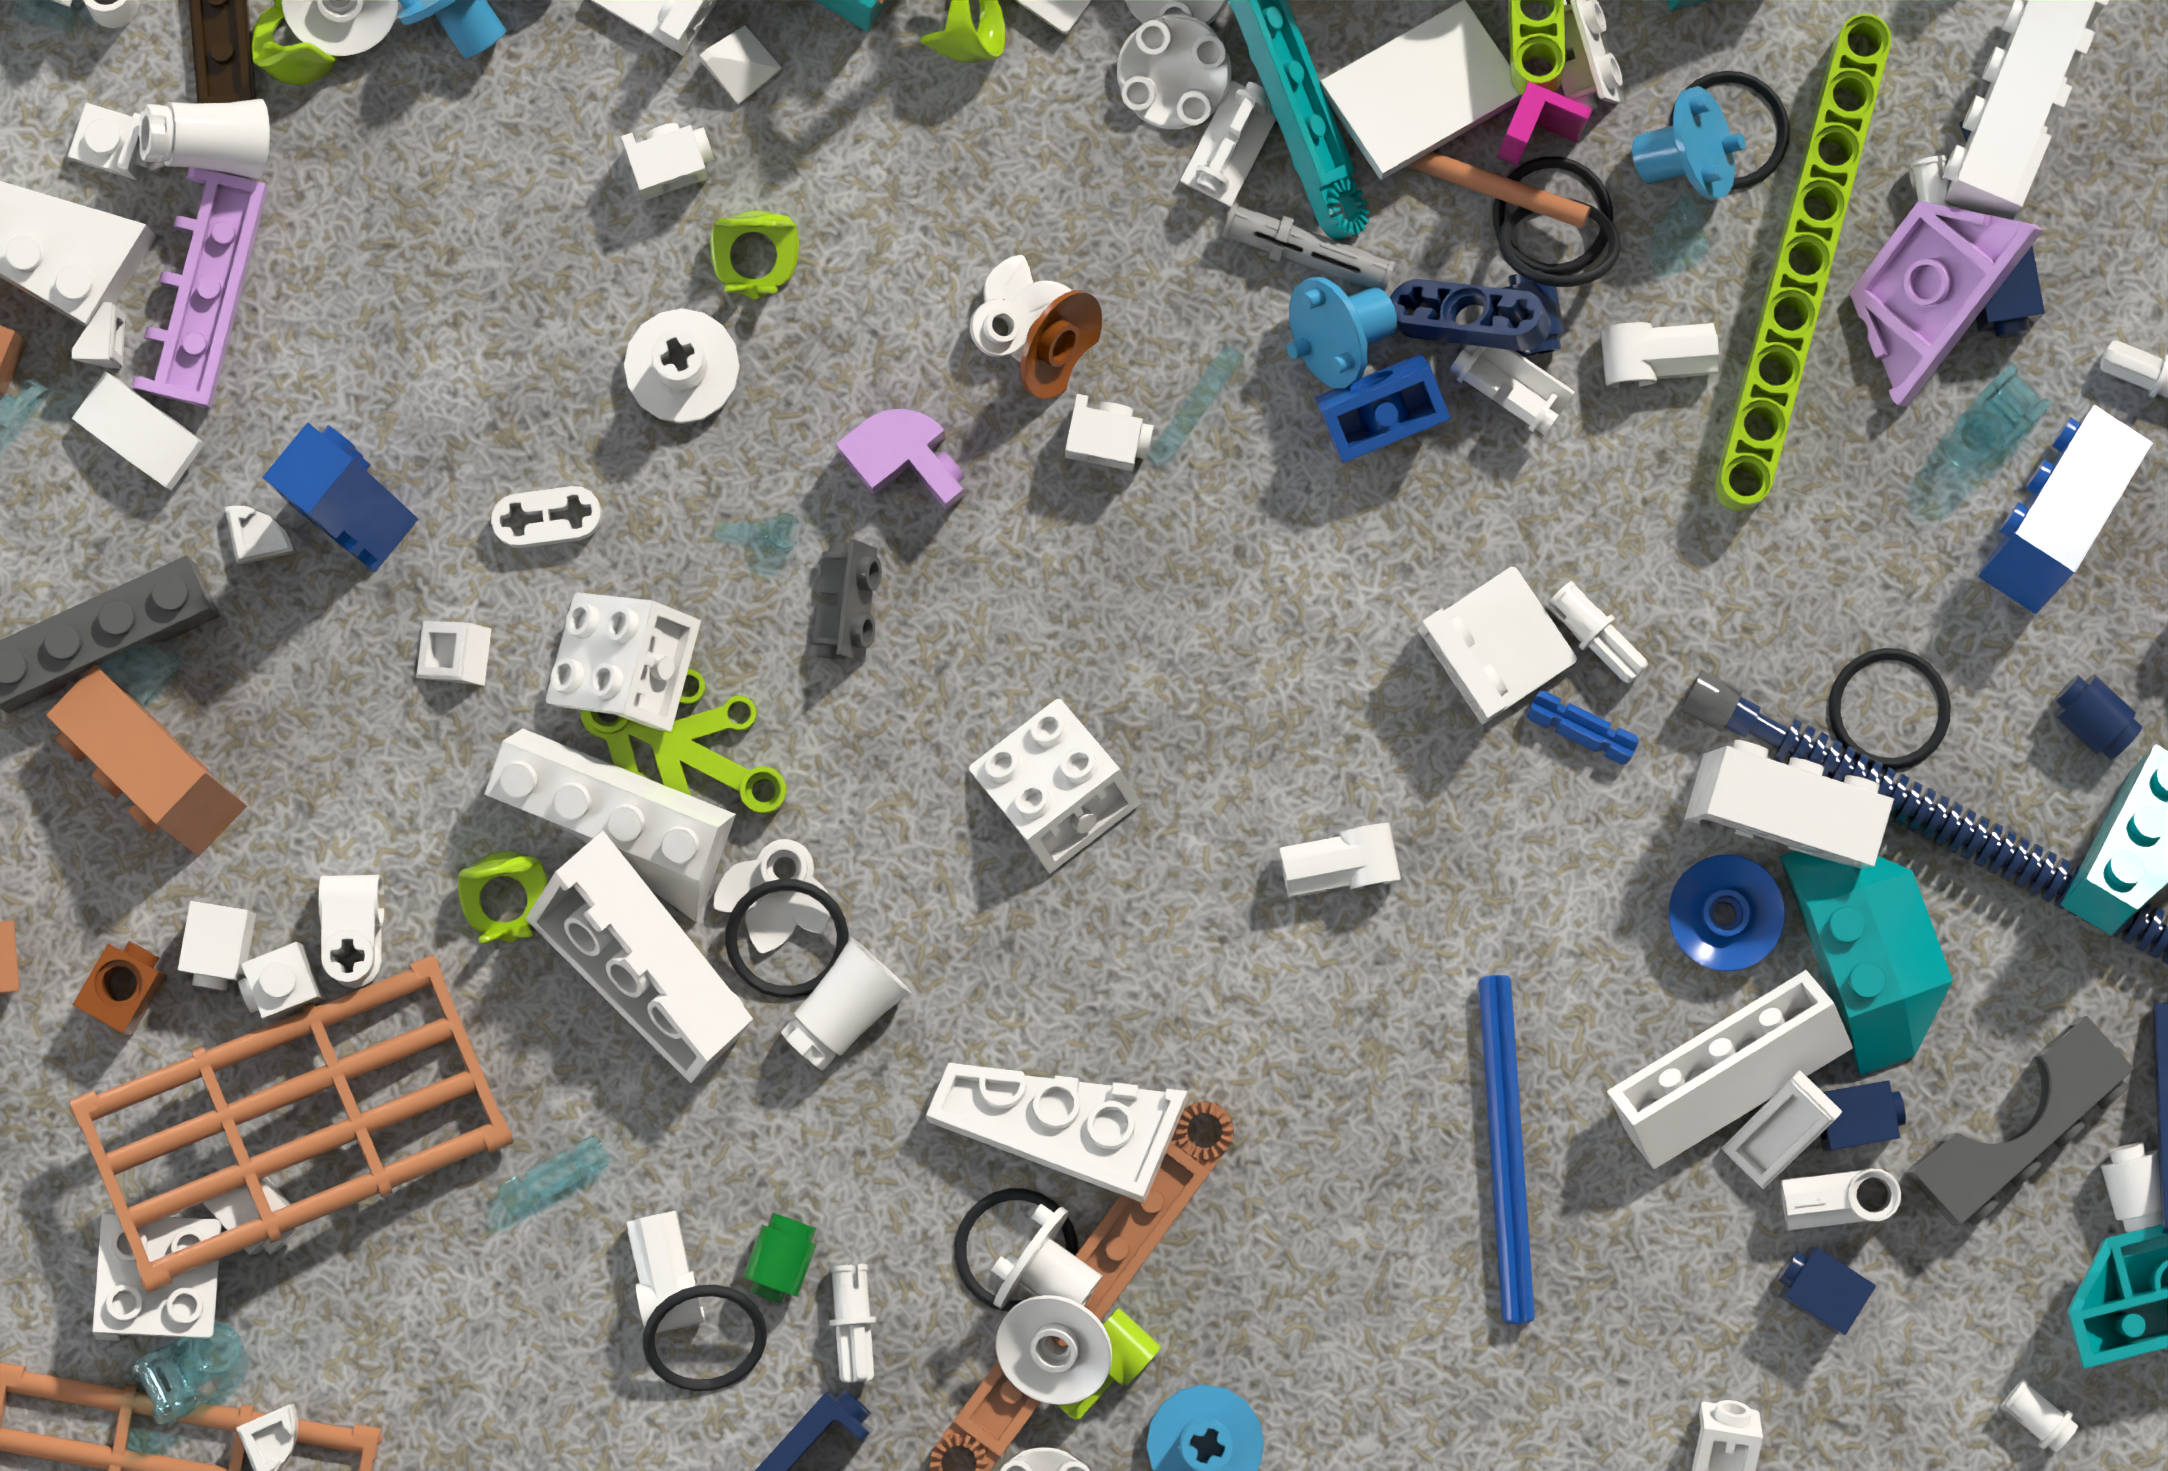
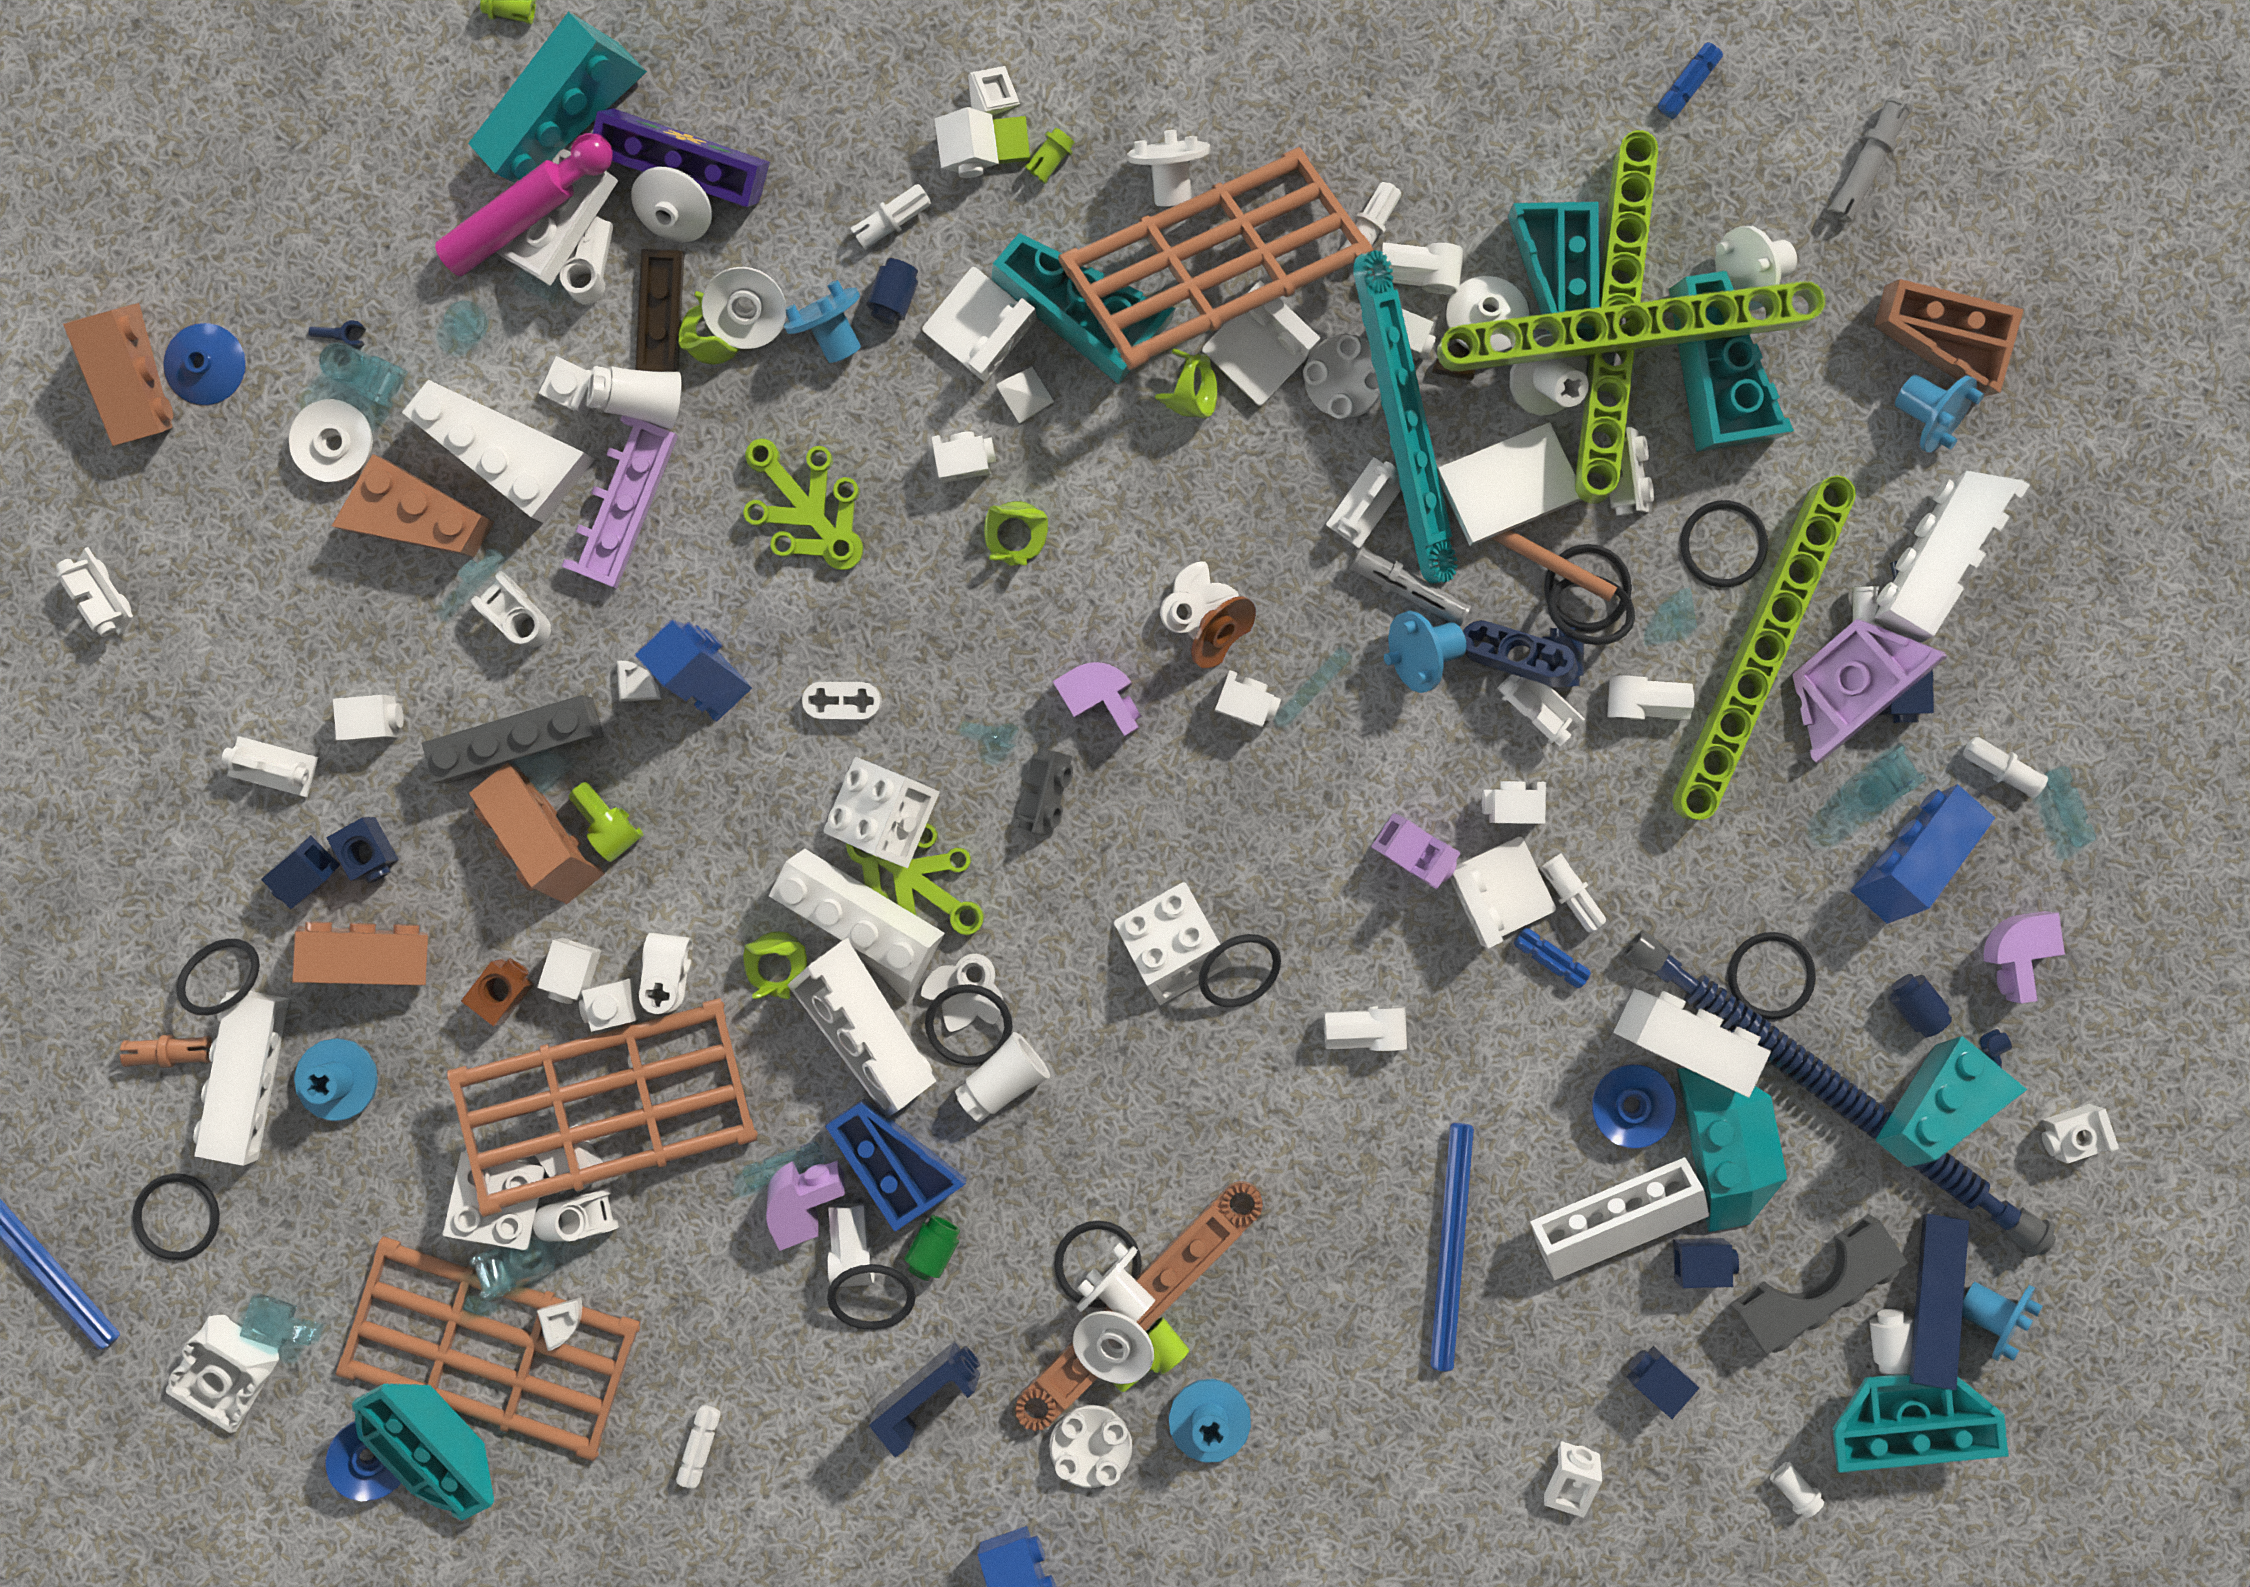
camera: 15 degrees right, 5 degrees up
white slope [72,302,125,369] -> none
white slope [72,371,205,491] -> none
white slope [416,621,491,686] -> none
white piece [624,308,740,424] -> none
white axle [829,1264,876,1383] -> none
white wing [926,1063,1189,1204] -> none
white dish [1117,14,1232,129] -> none
blue brick [1314,354,1451,463] -> none
dark pink panel [1496,81,1592,166] -> none
dark azure piece [1632,86,1746,201] -> none
white tile [1721,1070,1842,1189] -> none
white piece [1780,1168,1901,1231] -> none
none -> white piece [470,571,551,648]
none -> white piece [533,1186,619,1242]
none -> lime axle [568,782,644,862]
none -> lime plant [743,439,864,570]
none -> lavender brick [766,1160,845,1251]
none -> blue wedge [825,1098,967,1232]
none -> black tyre [1199,934,1281,1007]
none -> lavender brick [1371,813,1461,889]
none -> white brick [1482,781,1546,824]

